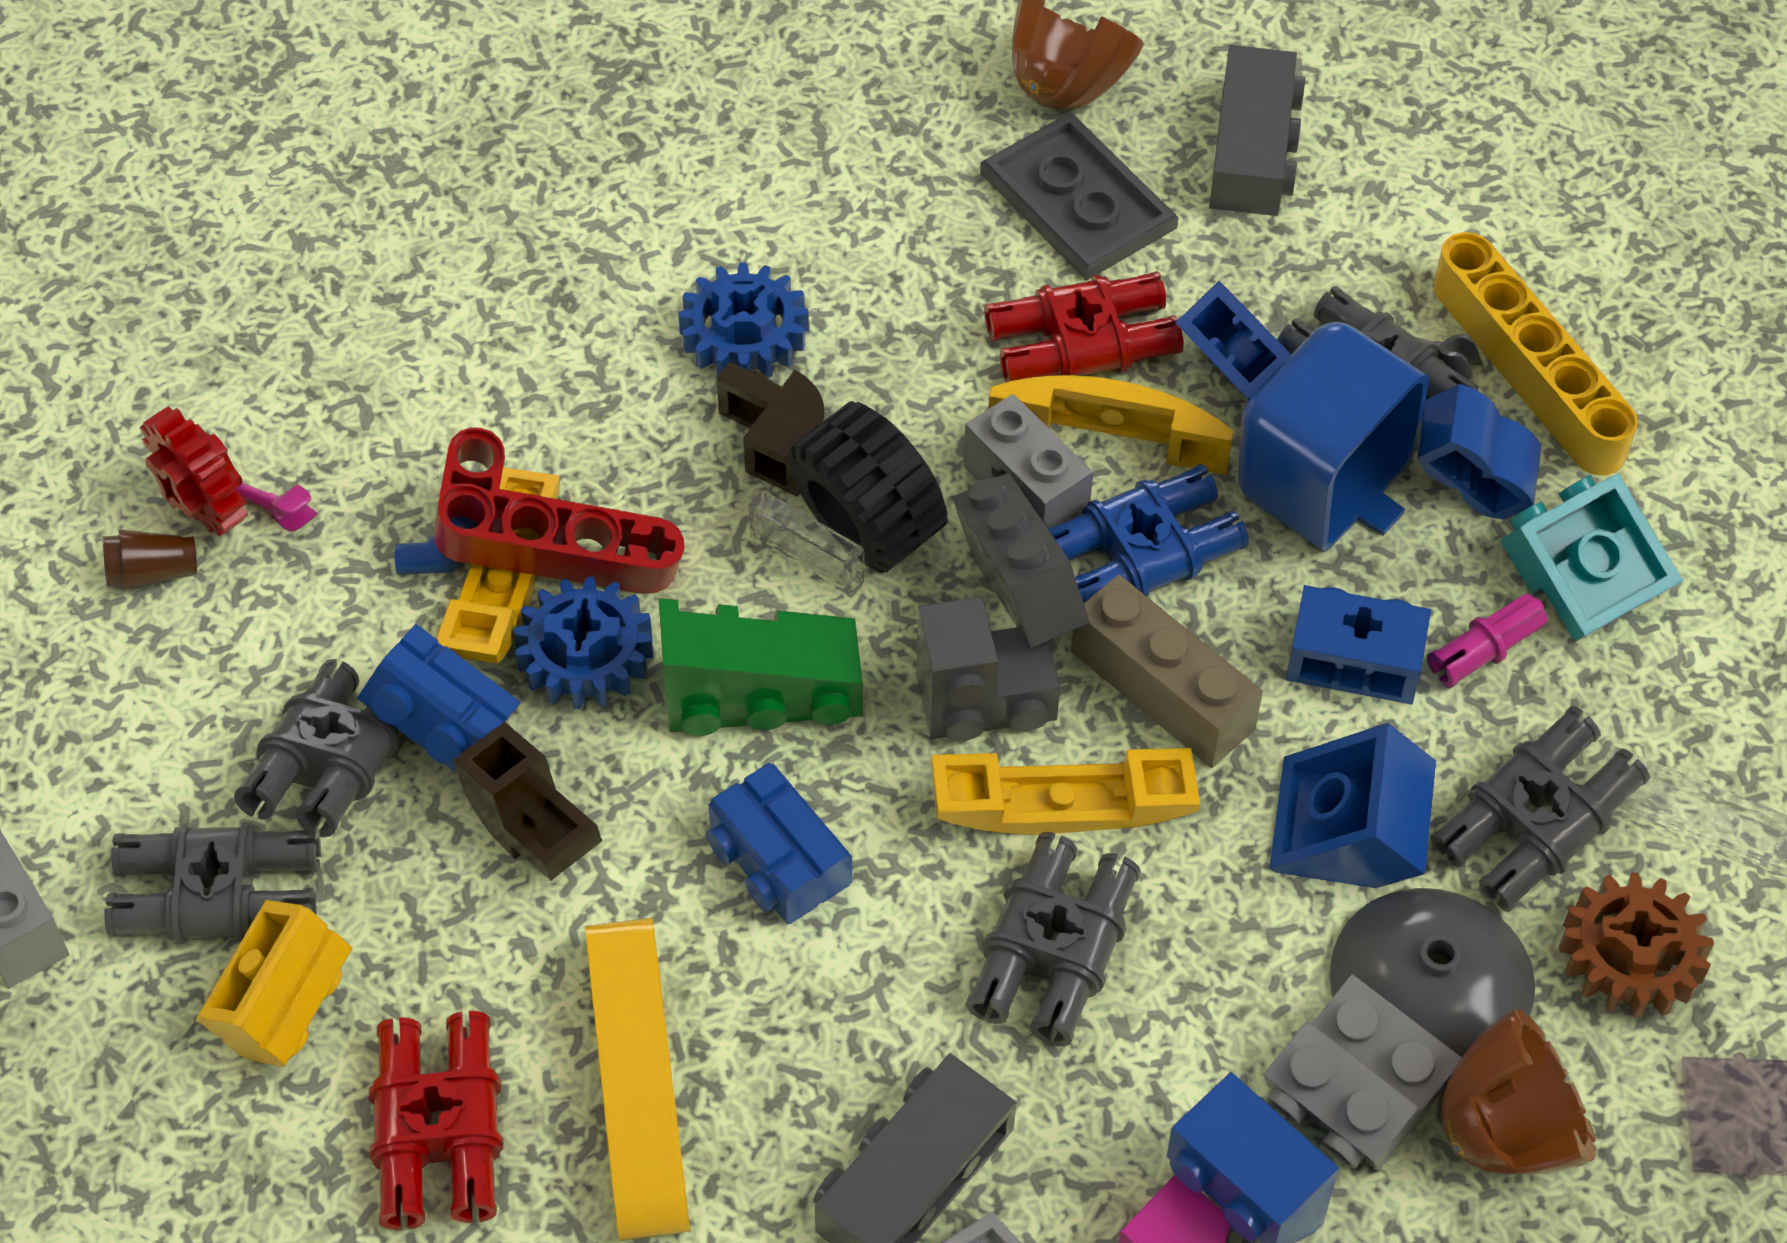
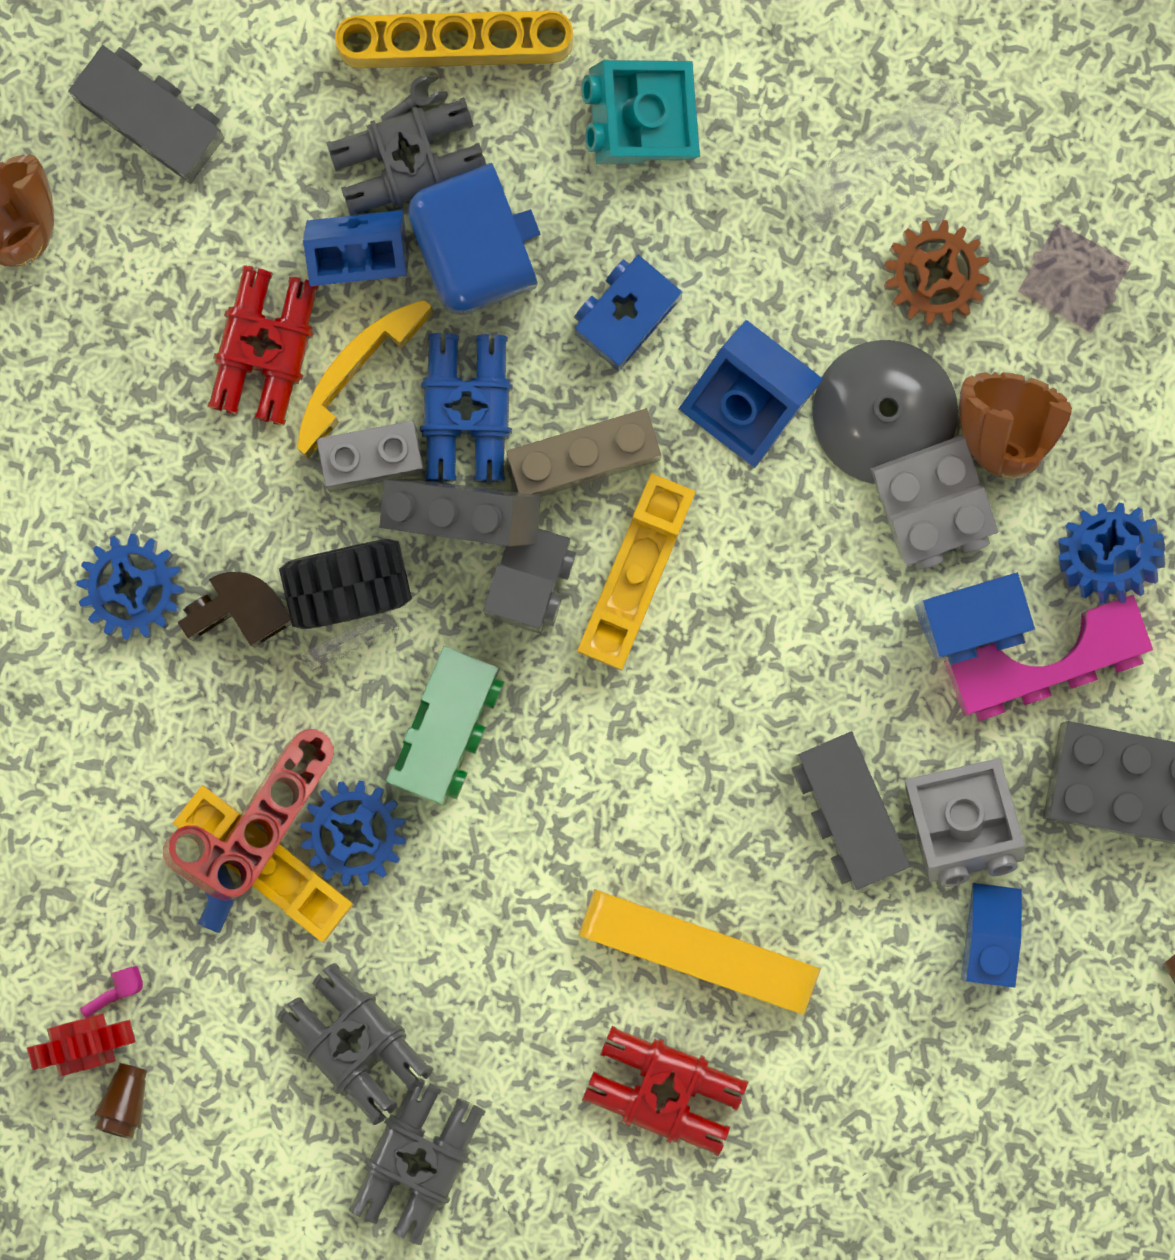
camera: 60 degrees left, 30 degrees up
yellow brick [196,900,353,1067] -> none
blue brick [357,624,521,773] -> none
dark brown brick [453,722,602,881] -> none
blue brick [706,763,852,925] -> none
dark grey pin [965,832,1141,1046] -> none
dark grey tile [980,112,1179,281] -> none
blue brick [1417,384,1541,520] -> none
dark pink axle [1427,594,1548,689] -> none
dark grey pin [1430,706,1651,912] -> none

